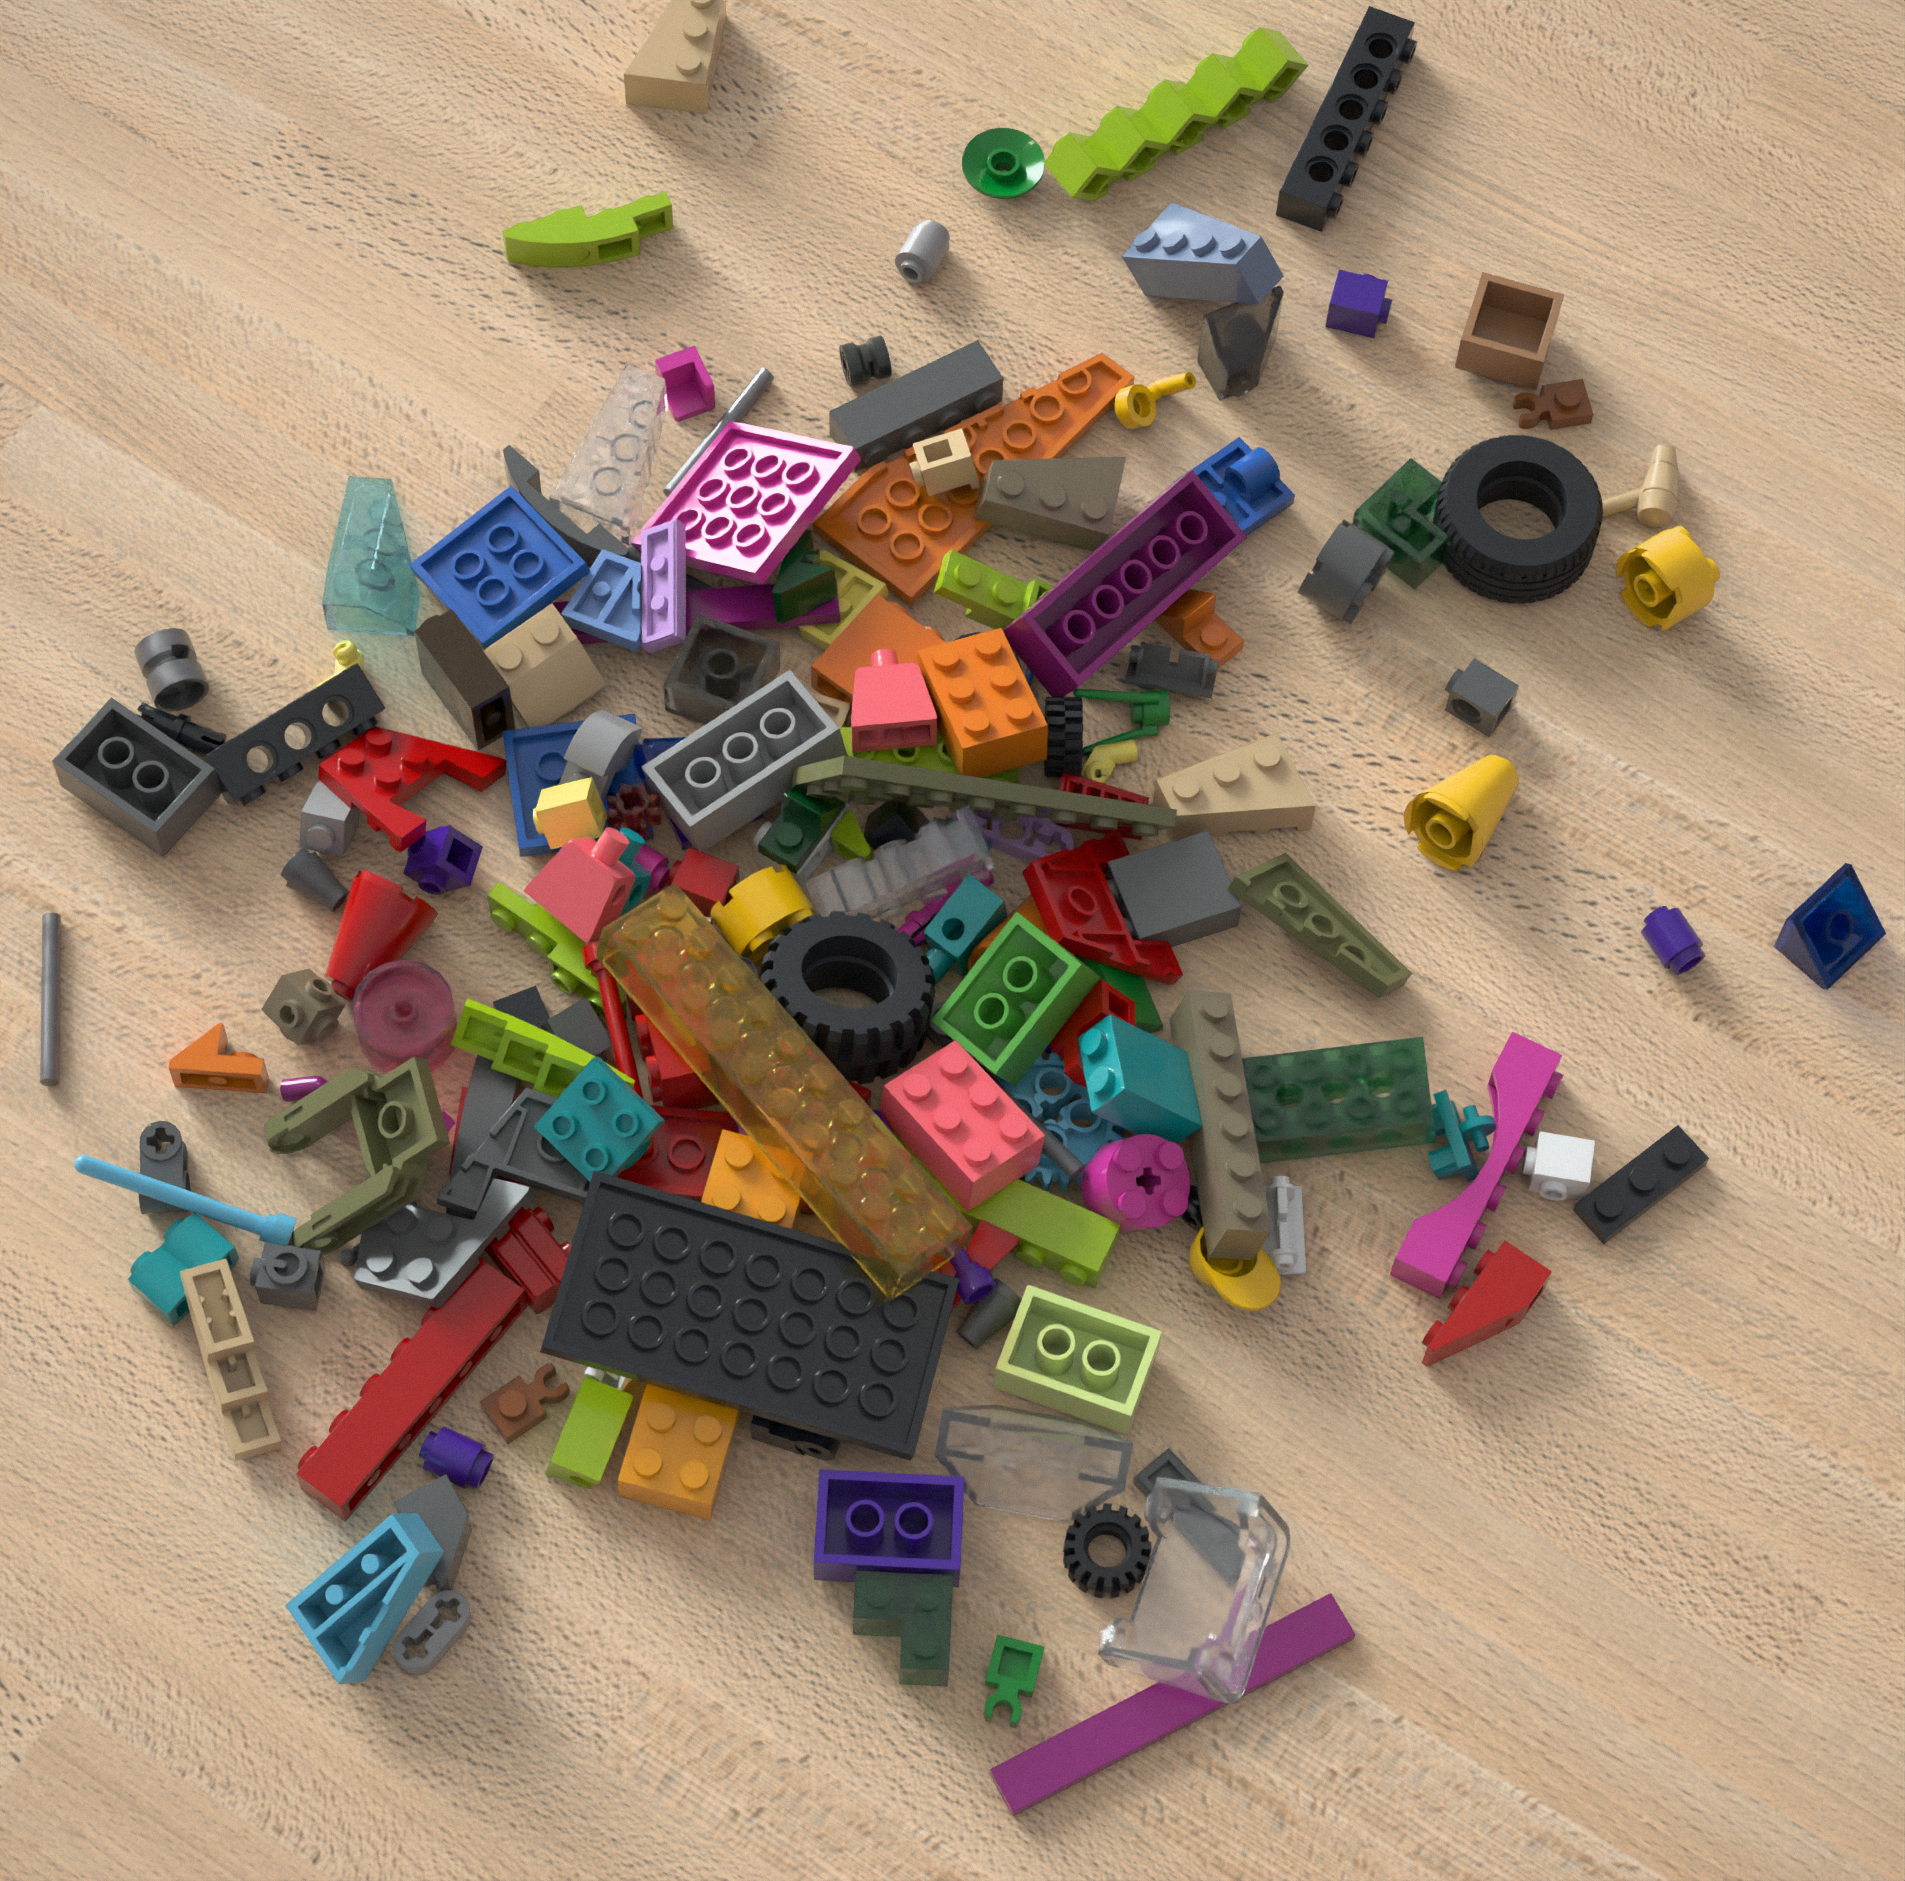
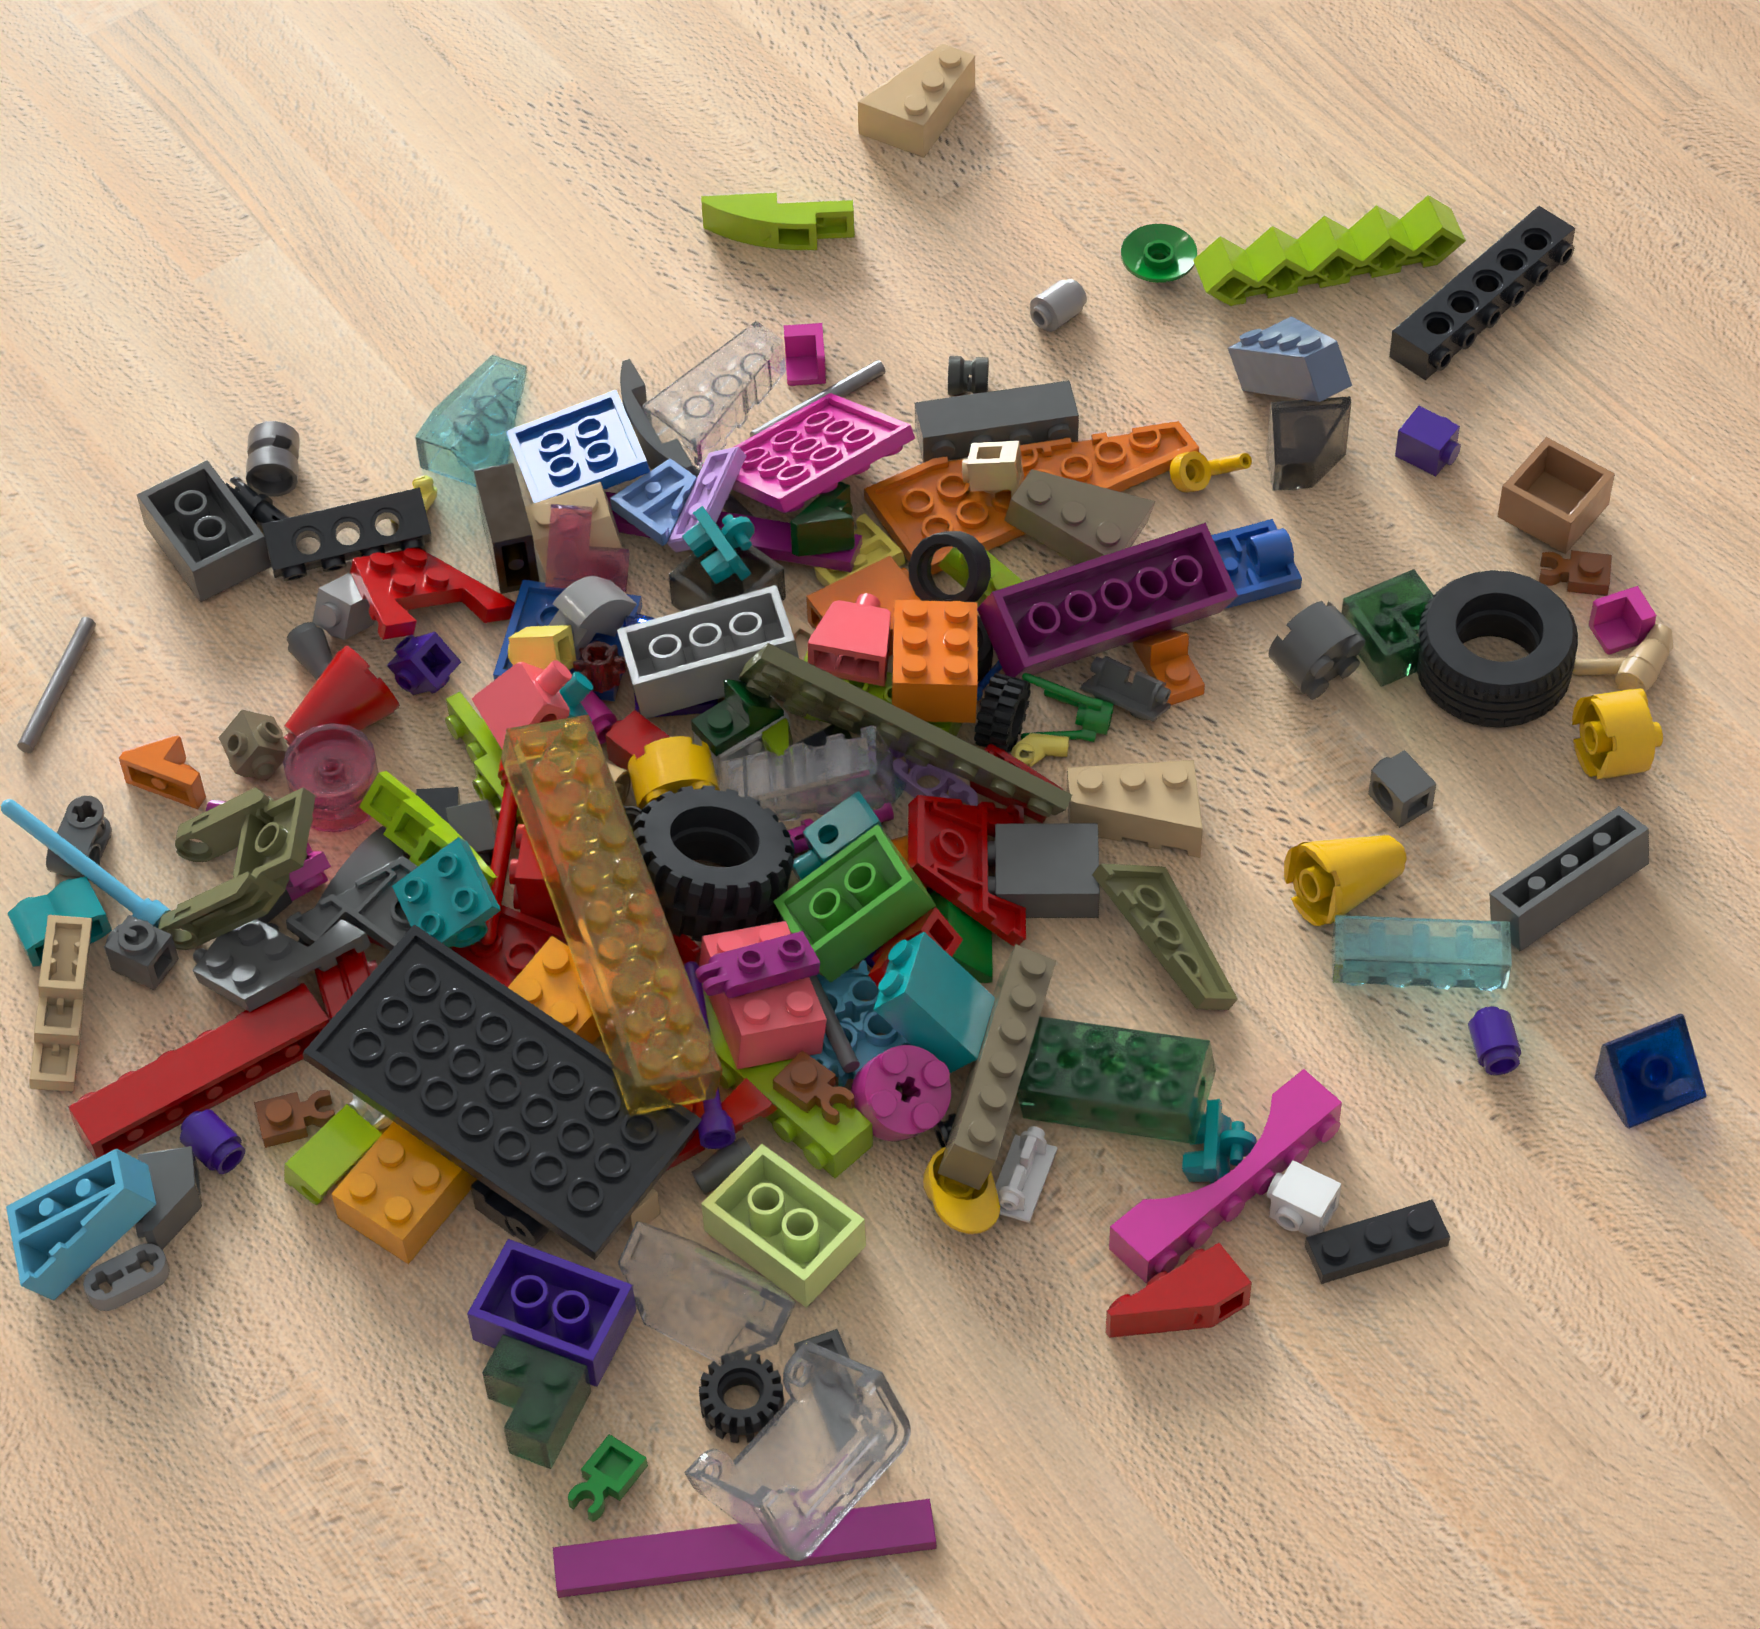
camera: 25 degrees right, 10 degrees down
none -> clear pink plate [545,504,630,592]
none -> teal hips [682,506,755,584]
none -> magenta hinge [695,931,821,998]
none -> dark orange plate [773,1051,855,1125]
none -> black tyre [908,531,991,602]
none -> clear light blue brick [1332,915,1512,991]
none -> dark grey brick [1489,806,1649,951]
none -> dark pink panel [1588,586,1657,655]

